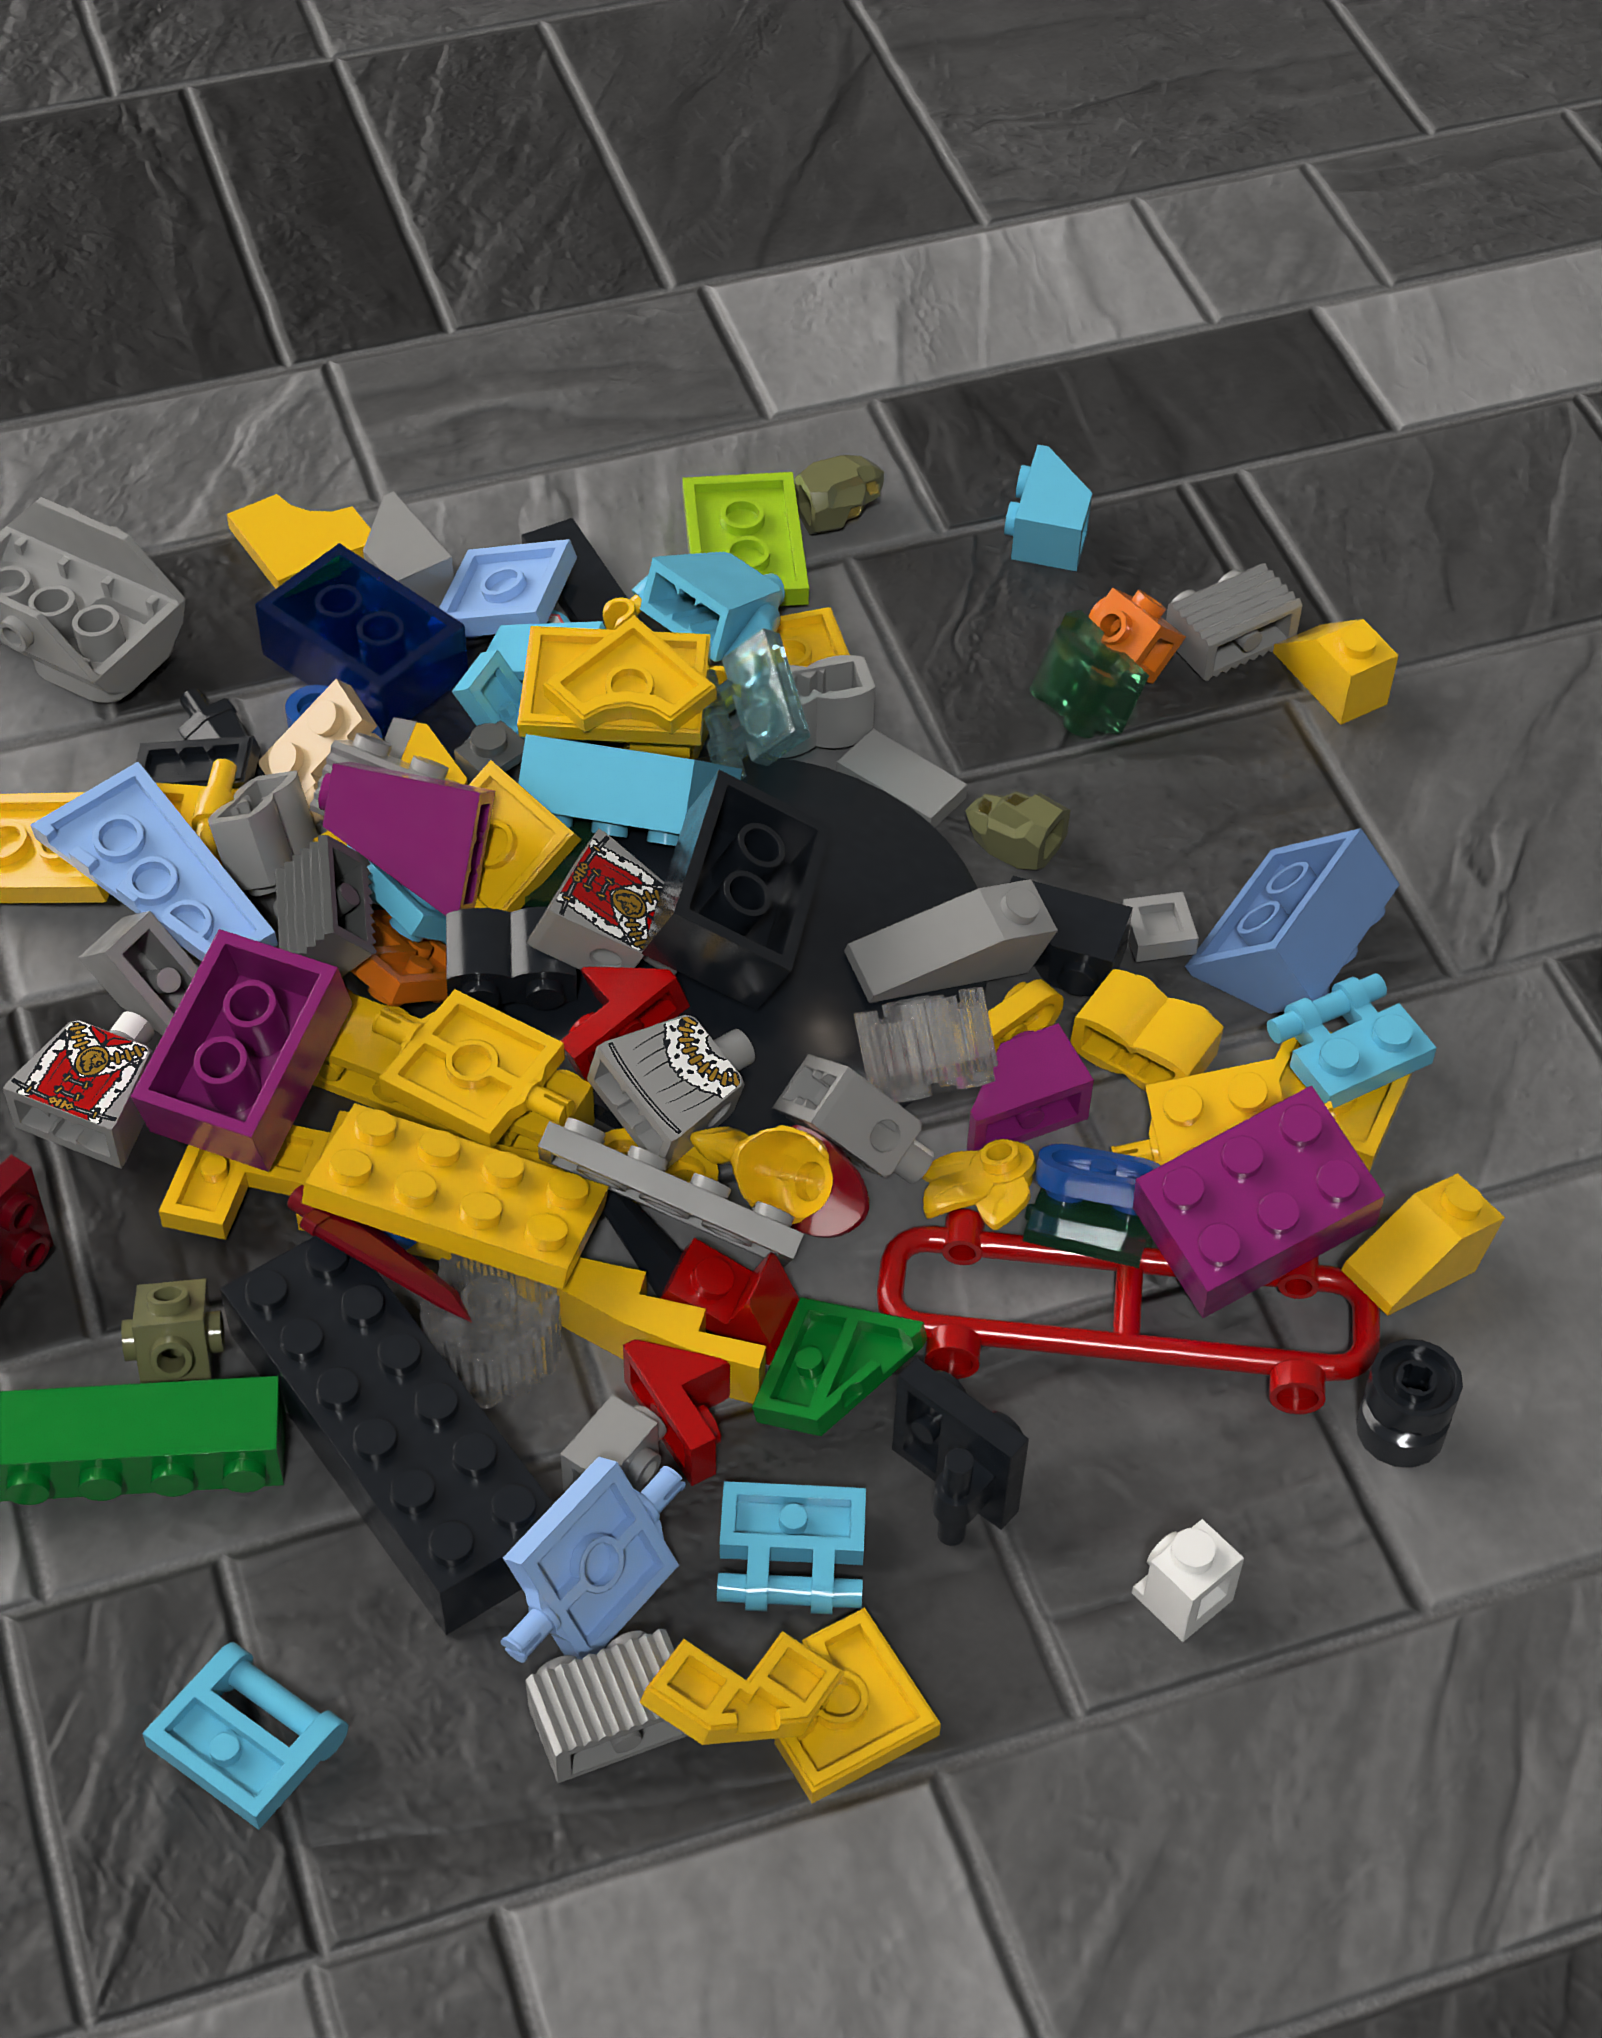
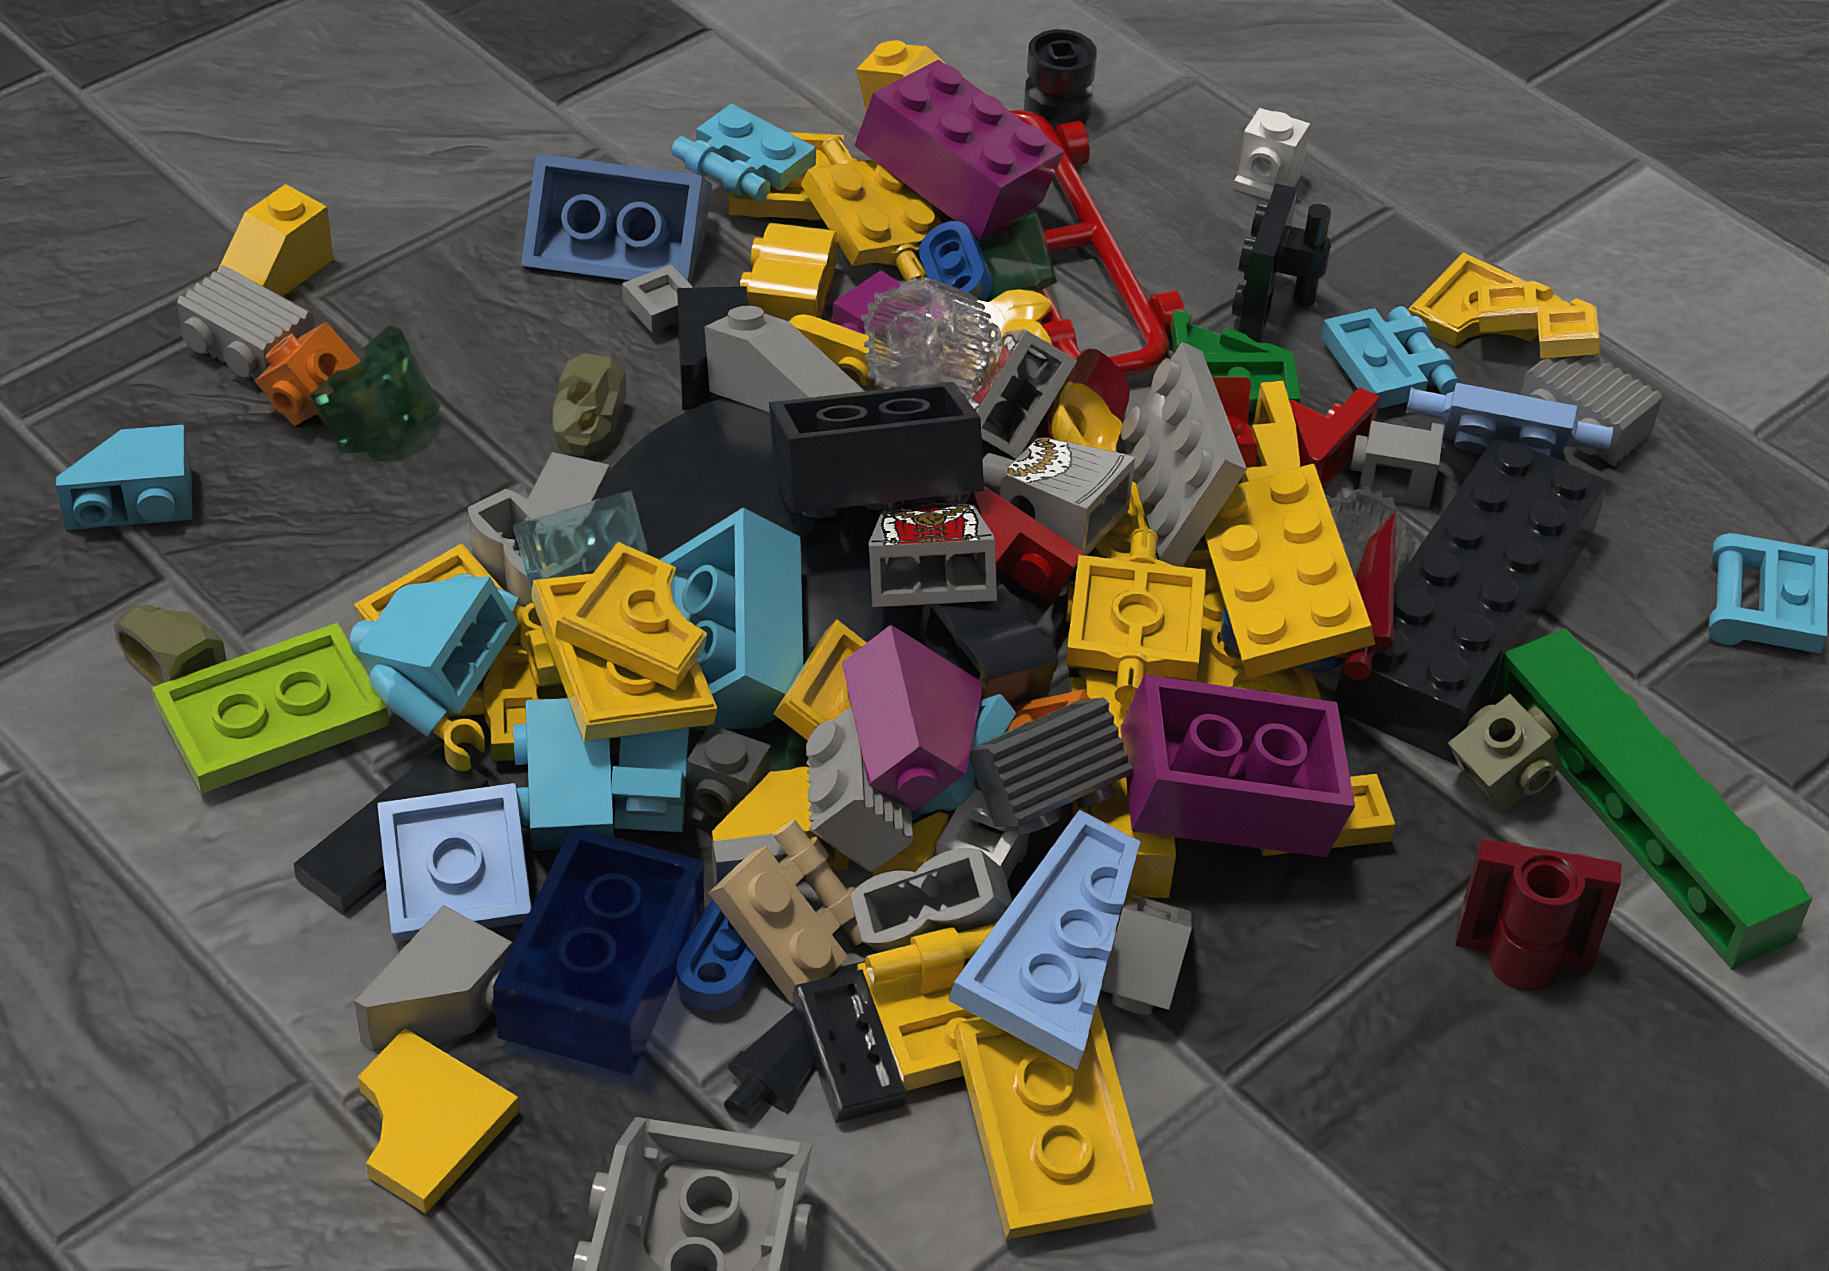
camera: 115 degrees left, 5 degrees down
torso [3,1011,155,1169] -> none

